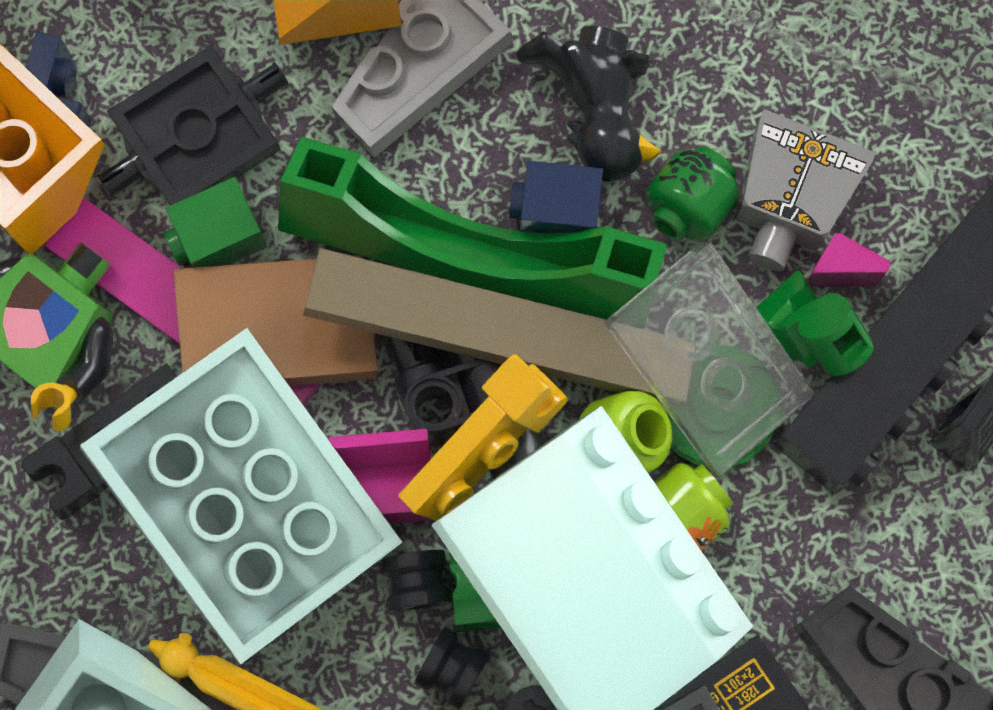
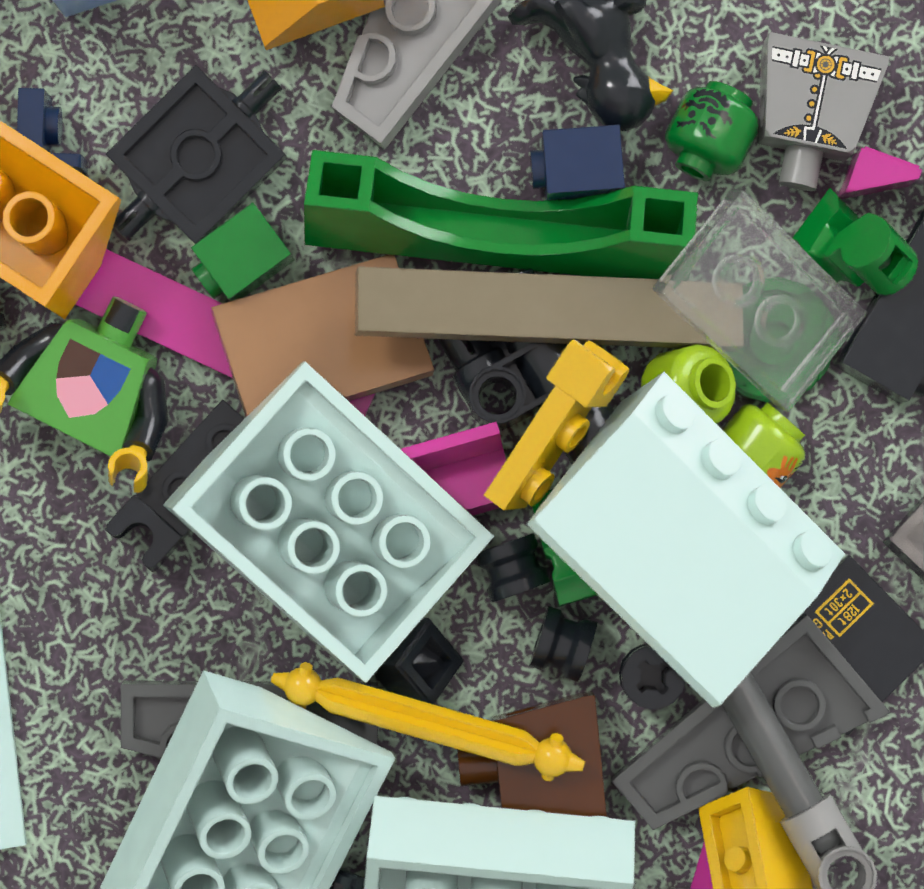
camera: 15 degrees left, 10 degrees up
none -> black slope [374,618,464,704]

